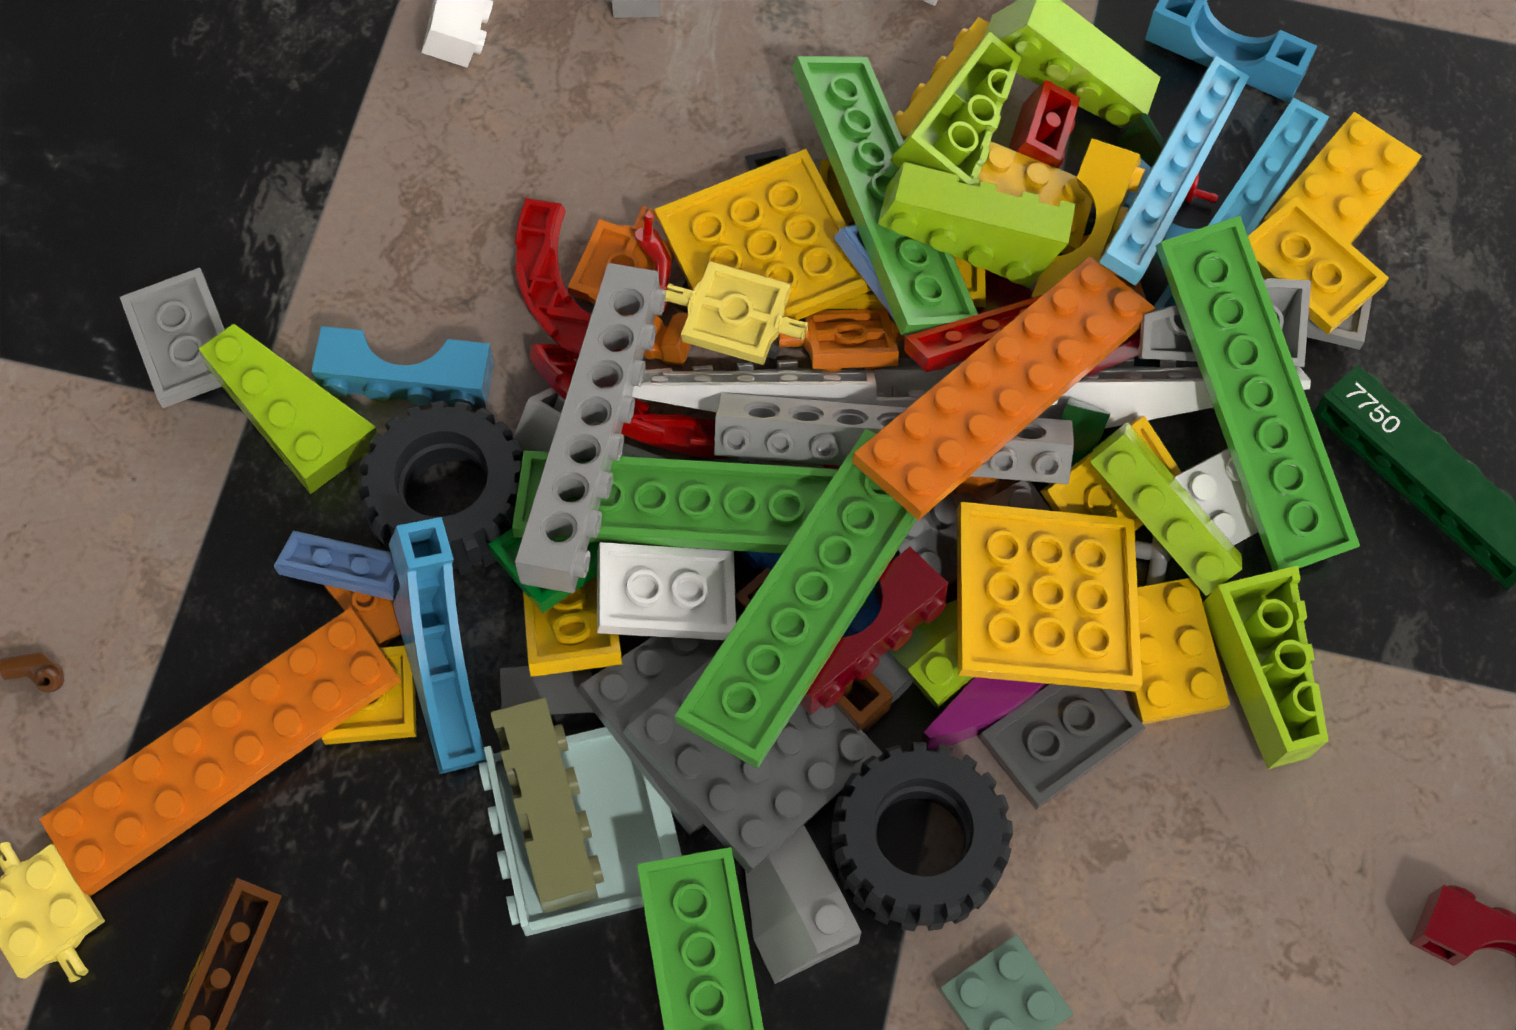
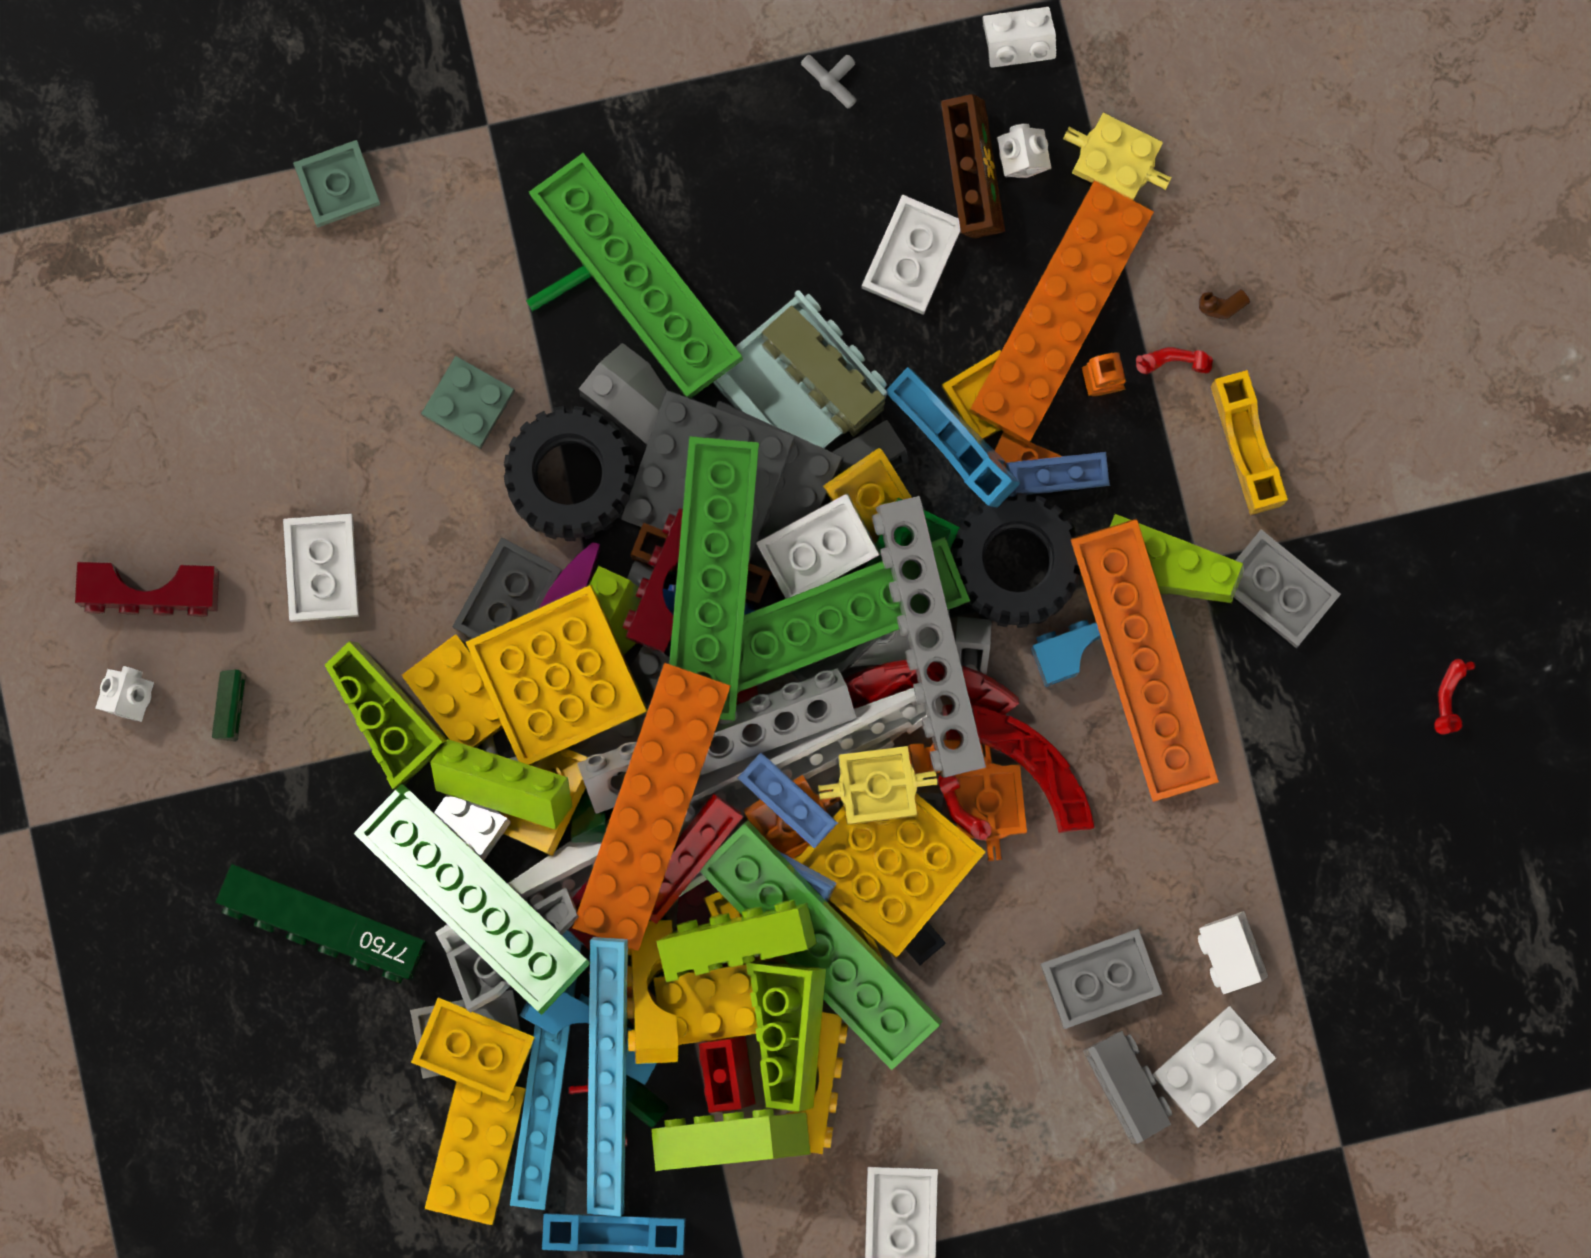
camera: 155 degrees right, 15 degrees up
none -> dark green slope [212,669,246,742]
none -> white plate [283,514,359,622]
none -> medium blue tile [737,752,838,849]
none -> white plate [862,195,961,315]
none -> white brick [997,124,1051,178]
none -> light grey plate [1040,929,1162,1029]
none -> orange plate [1071,519,1219,802]
none -> orange leg [1082,353,1126,397]
none -> red piece [1136,347,1213,374]
none -> yellow arch [1211,370,1288,516]
none -> red piece [1434,659,1475,735]

